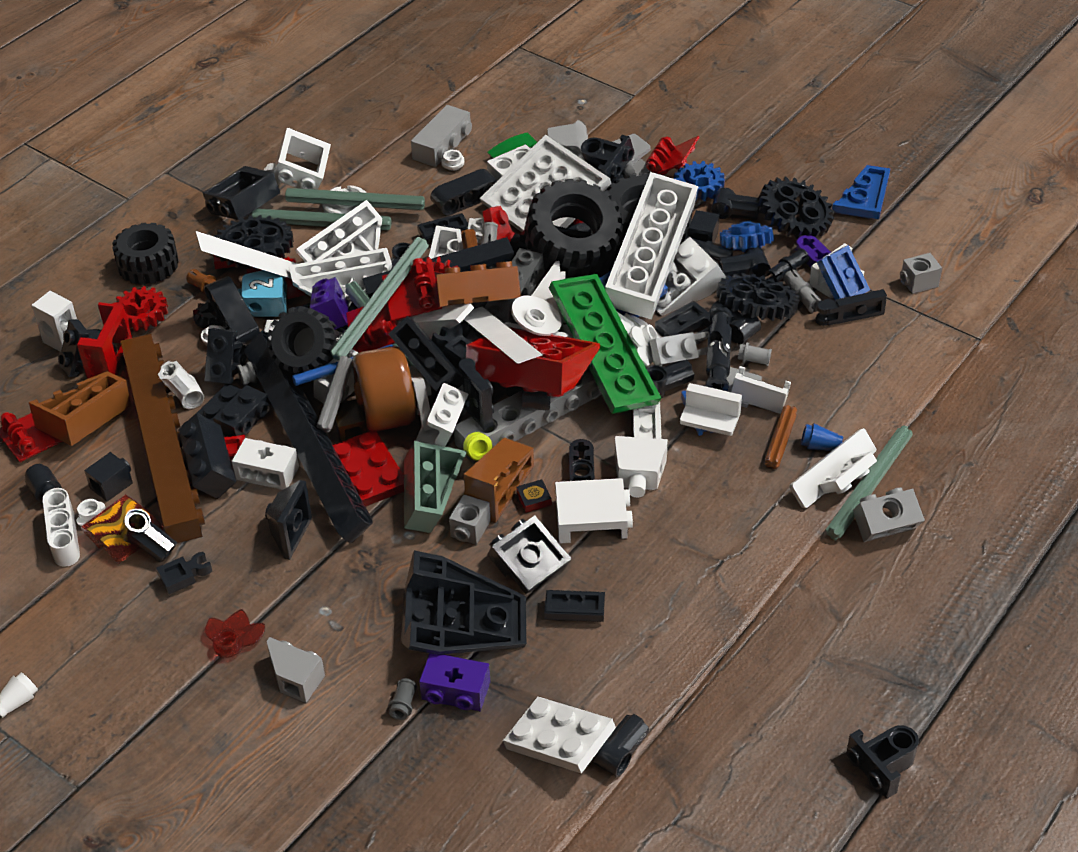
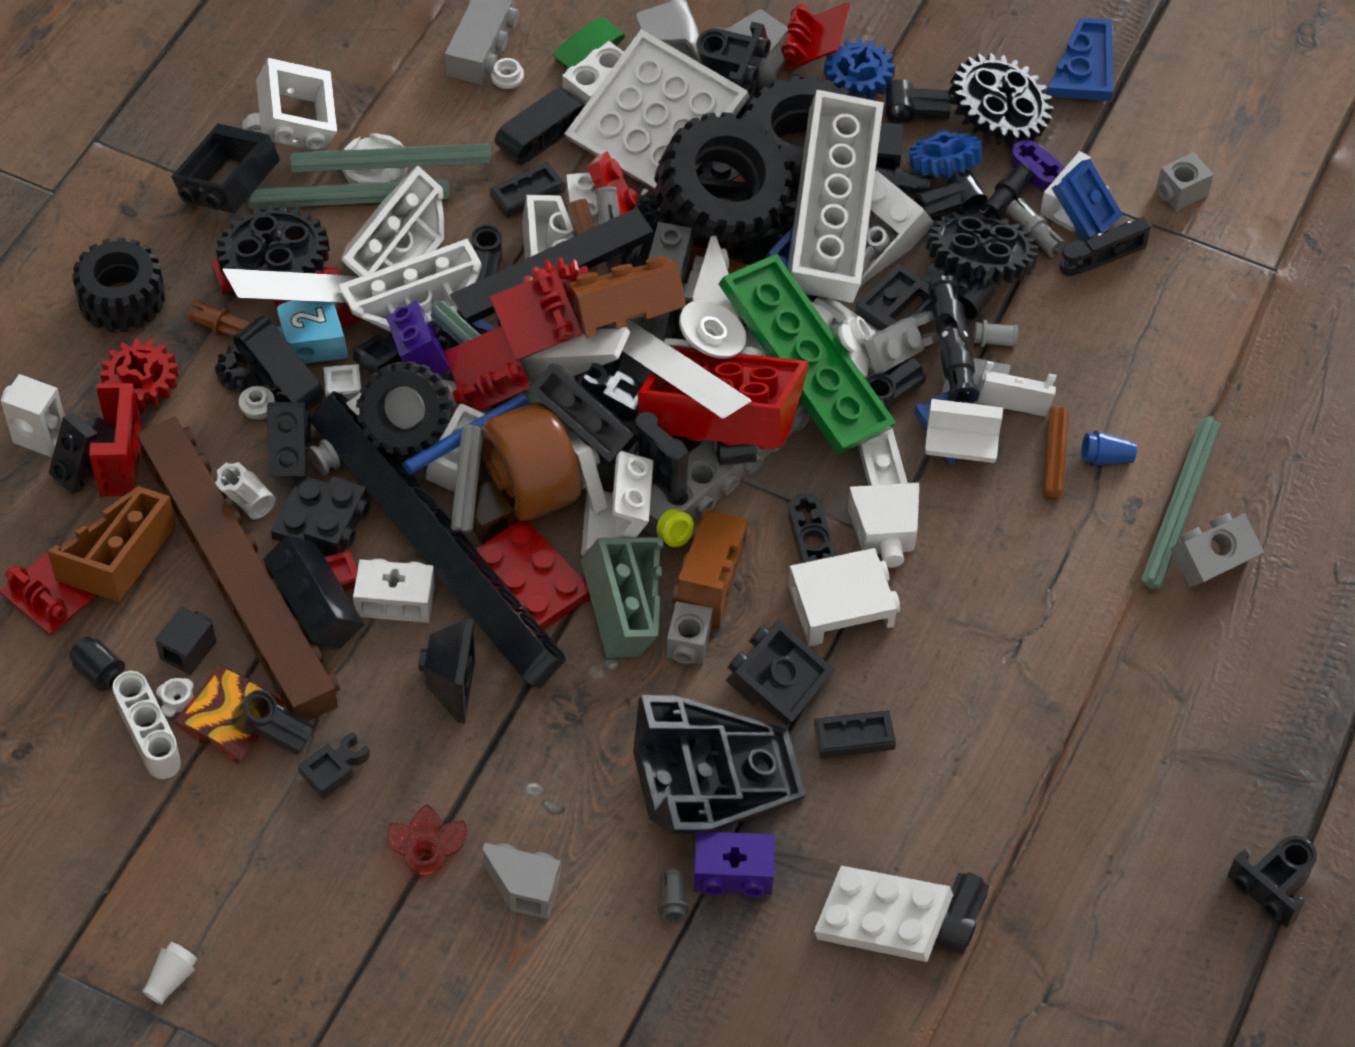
camera: 15 degrees left, 10 degrees up
sand green axle [330,237,428,361] -> none
tile [516,479,552,512] -> none
white bracket [789,428,877,508] -> none

